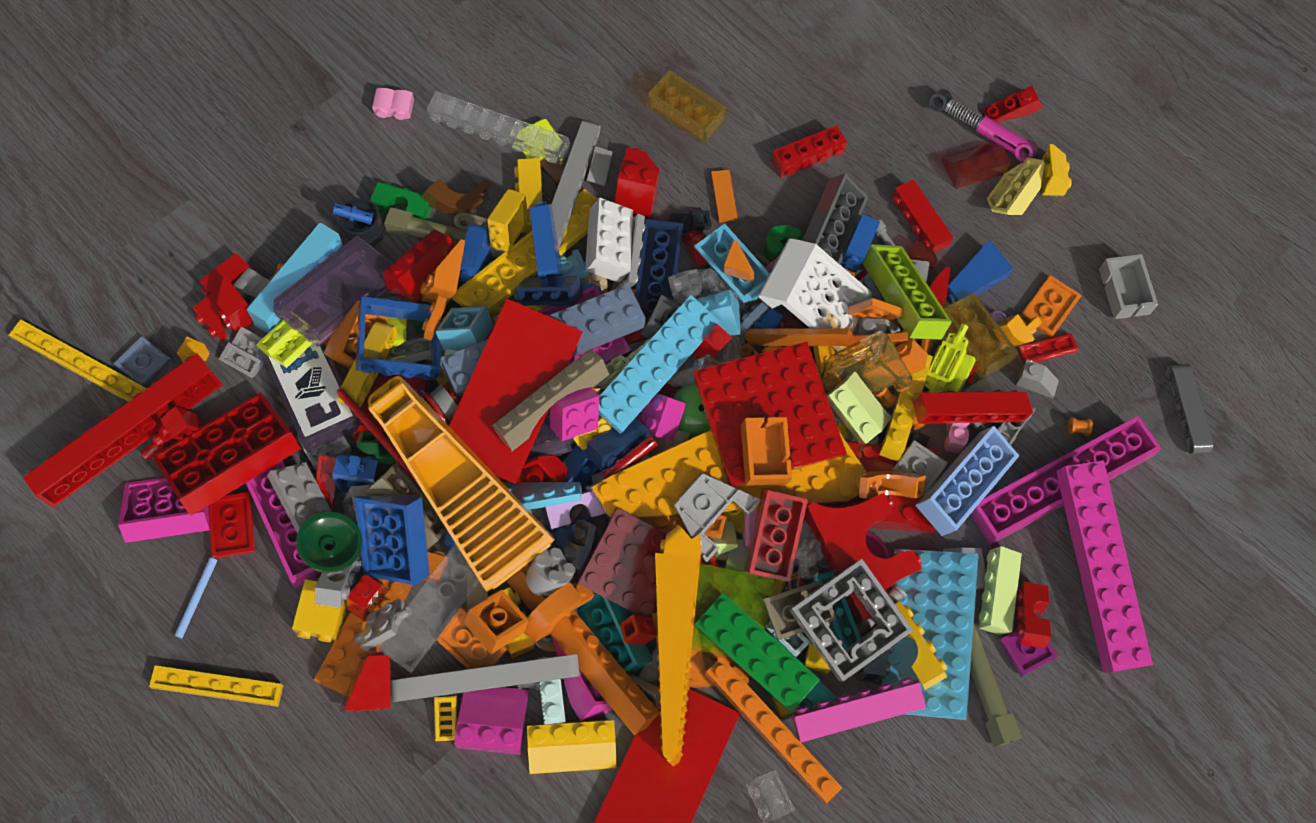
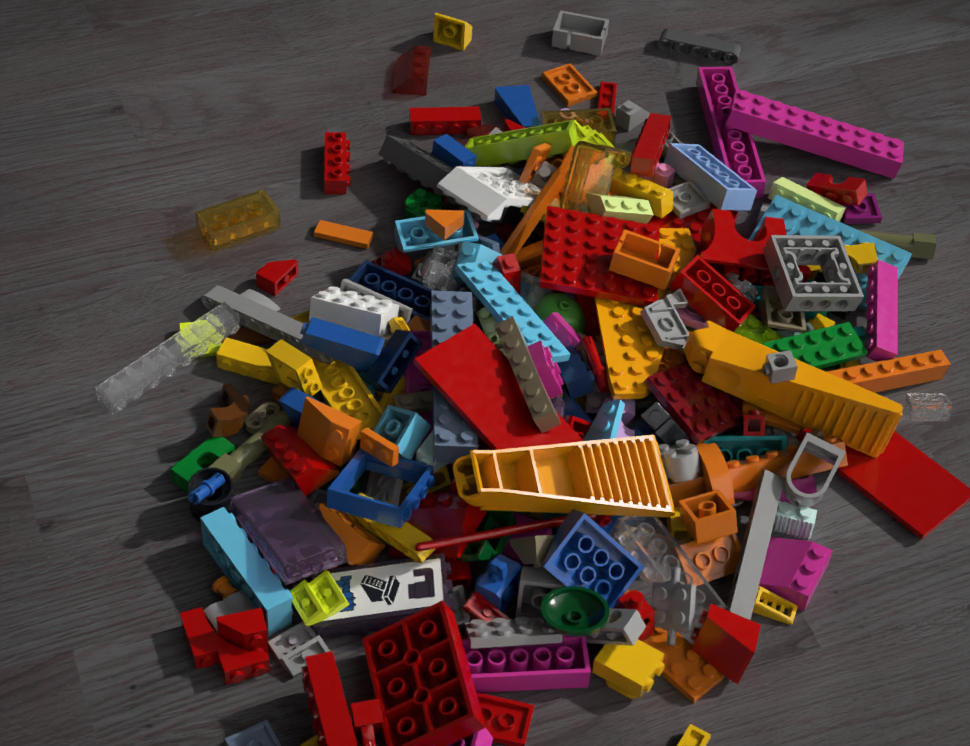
camera: 65 degrees left, 20 degrees down
light orange brick [177,337,210,363] -> none
bright pink brick [372,88,414,120] -> none
yellow slope [527,720,617,774] -> none
red slope [615,163,659,224] -> none
black slope [670,210,712,233] -> none
orange arch [858,471,926,499] -> none
piece [929,89,1037,162] -> none
red slope [982,85,1043,123] -> none
light yellow wedge [987,158,1045,215] -> none
light orange brick [994,314,1042,346] -> none
orange bush [1068,417,1093,436] -> none
none -> yellow plate [388,317,411,334]
none -> light grey brick [762,350,798,384]
none -> light grey window [782,433,846,507]

